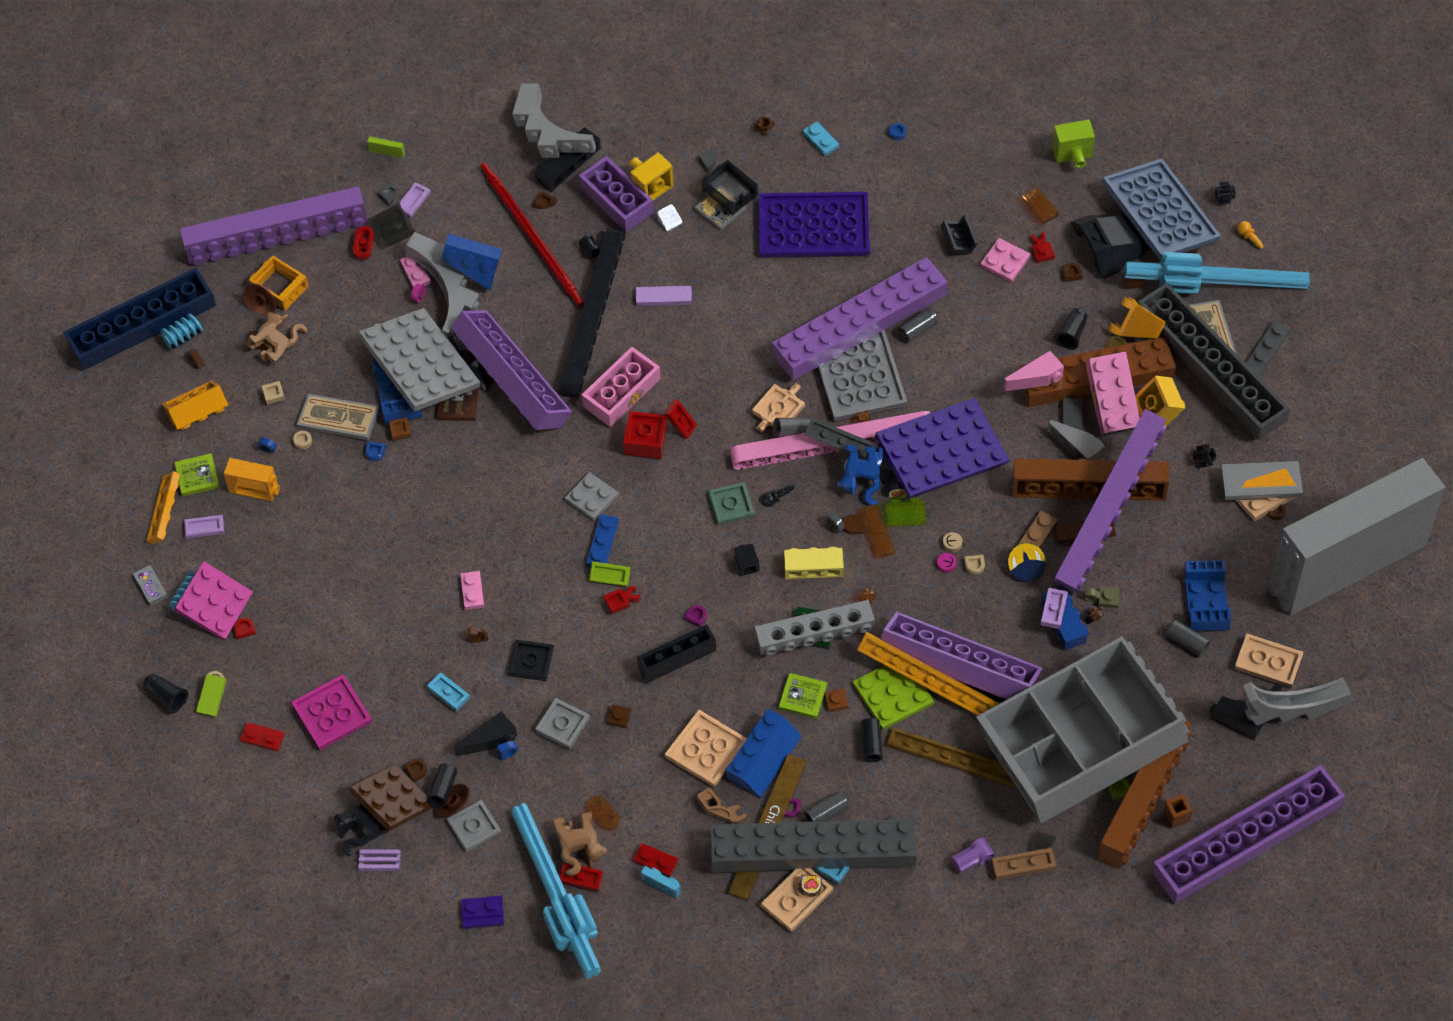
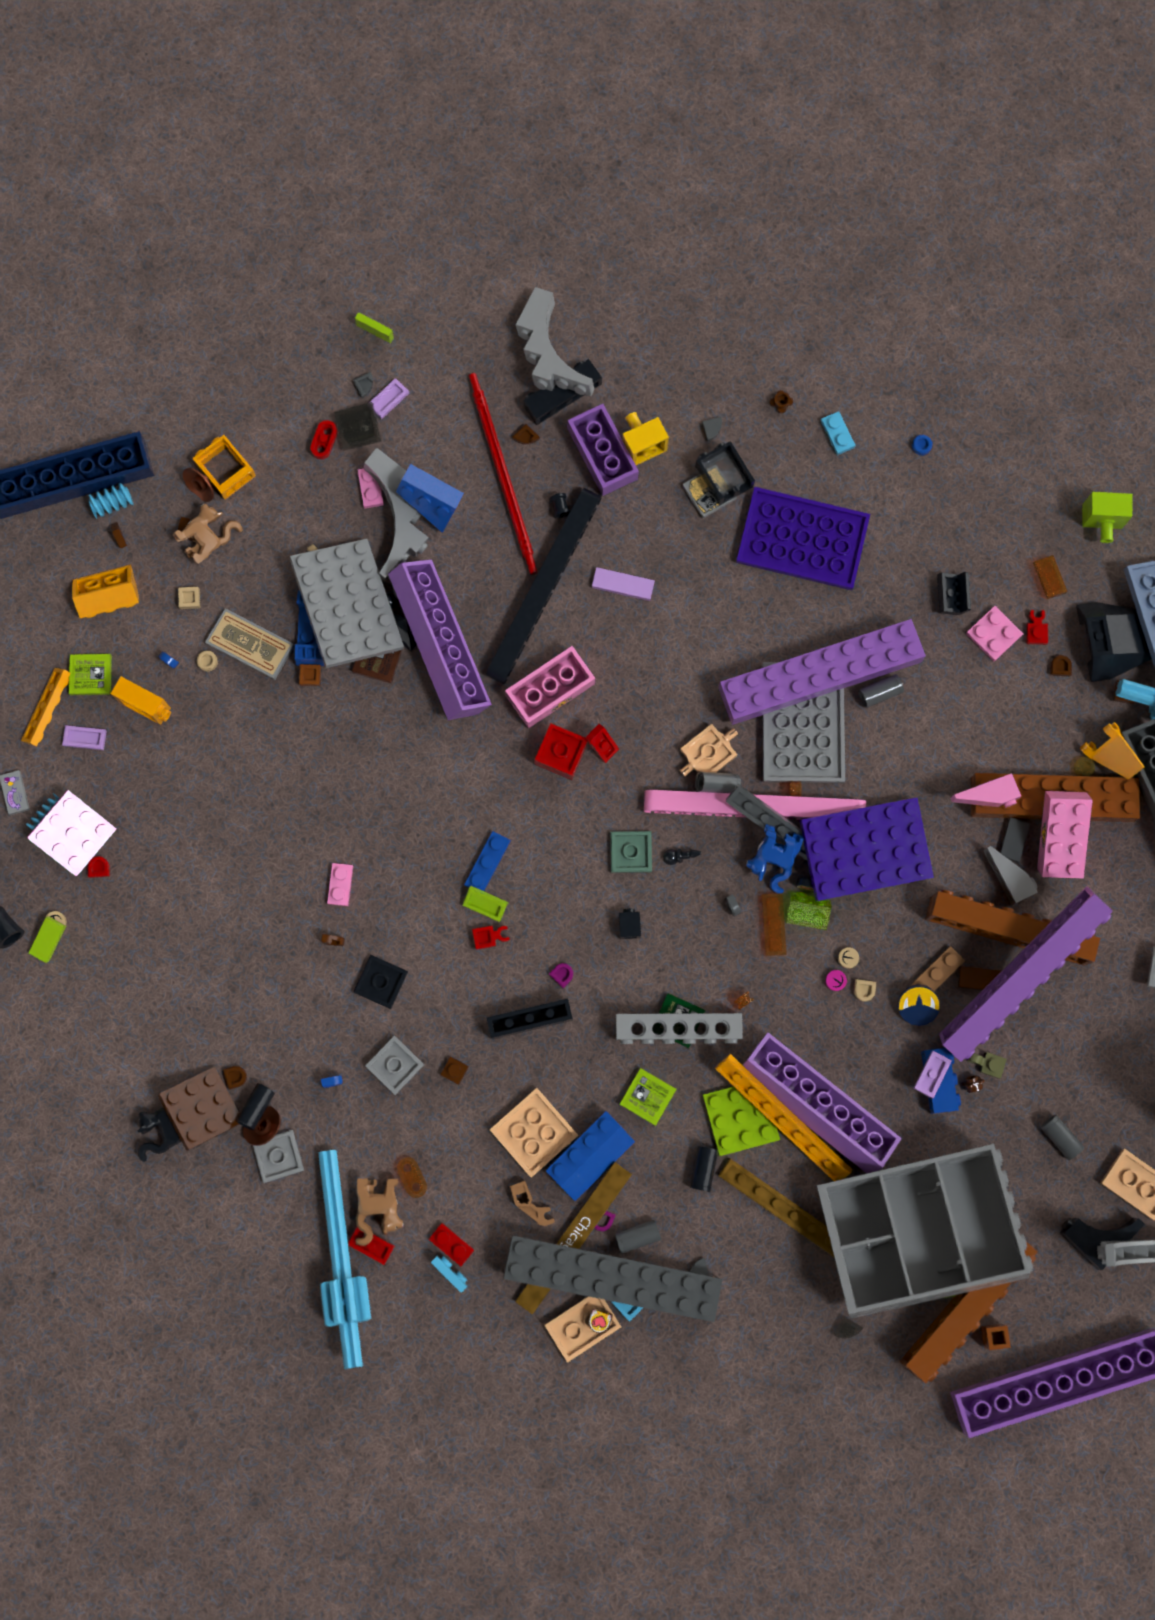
camera: 10 degrees right, 20 degrees up
medium lavender brick [180,186,368,266] -> none
red plate [240,722,285,752] -> none
dark pink plate [291,674,372,750] -> none
lavender tile [358,849,401,871] -> none
blue tile [365,441,386,461] -> none
dark pink tile [411,283,426,303] -> none
medium azure plate [427,672,470,712] -> none
black slope [454,711,517,756] -> none
dark purple plate [461,895,504,929] -> none
light grey plate [565,472,619,521] -> none
slope [657,204,682,232] -> none
light yellow brick [784,547,844,579] -> none
dark orange plate [825,689,848,712] -> none
reddish brown tile [843,514,863,535] -> none
medium lavender piece [951,838,995,874] -> none
medium nougat plate [991,848,1056,880] -> none
black plant [1054,308,1088,350] -> none
yellow brick [1135,376,1185,426] -> none
blue plate [1184,560,1231,631] -> none
black gear [1192,444,1216,468] -> none

